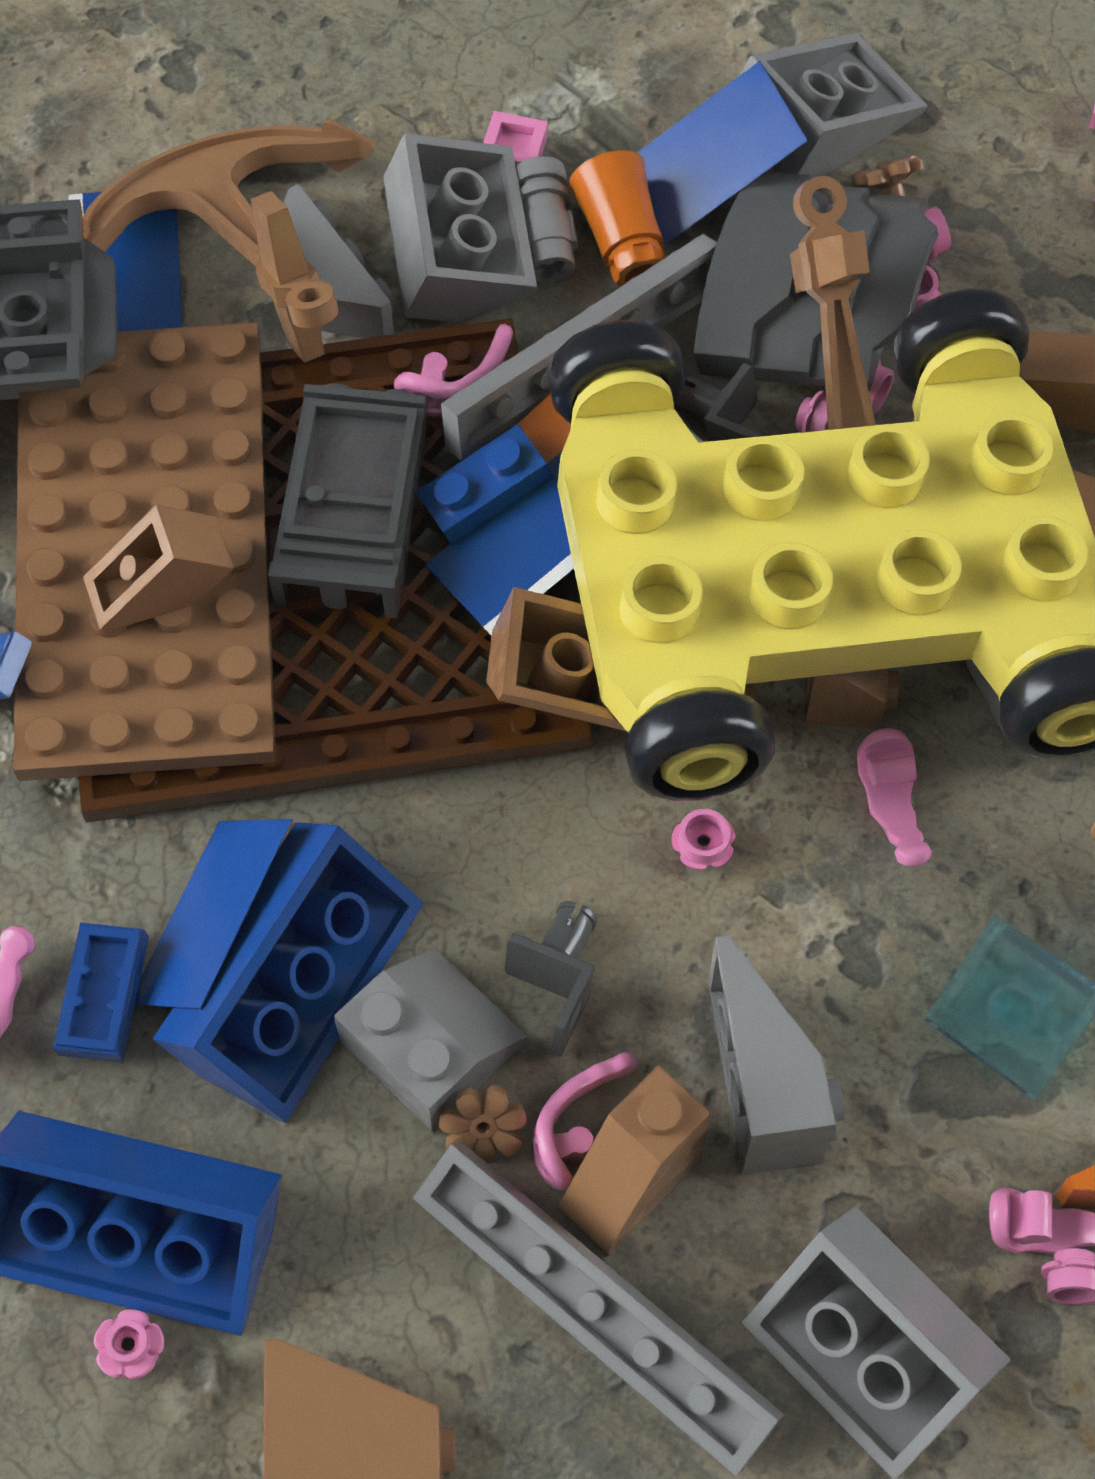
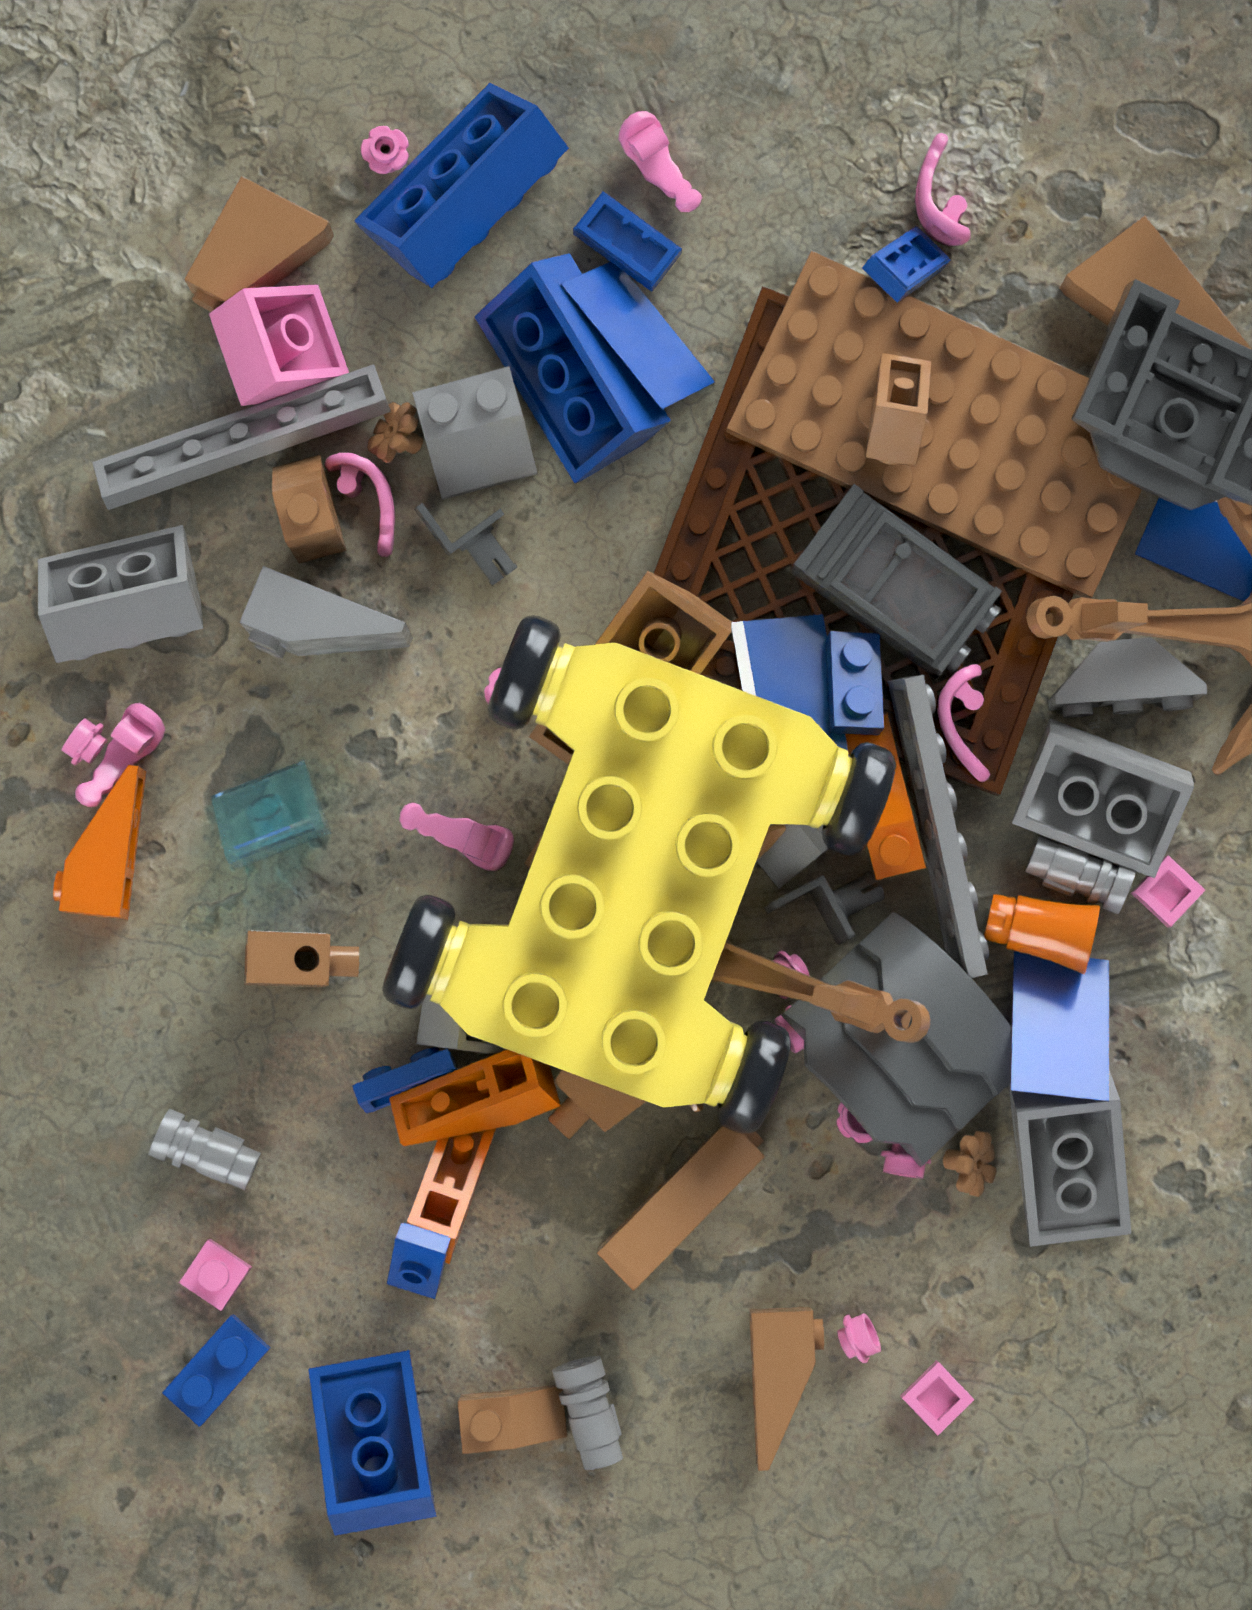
camera: 120 degrees right, 20 degrees up
none -> bright pink slope [209,285,349,406]

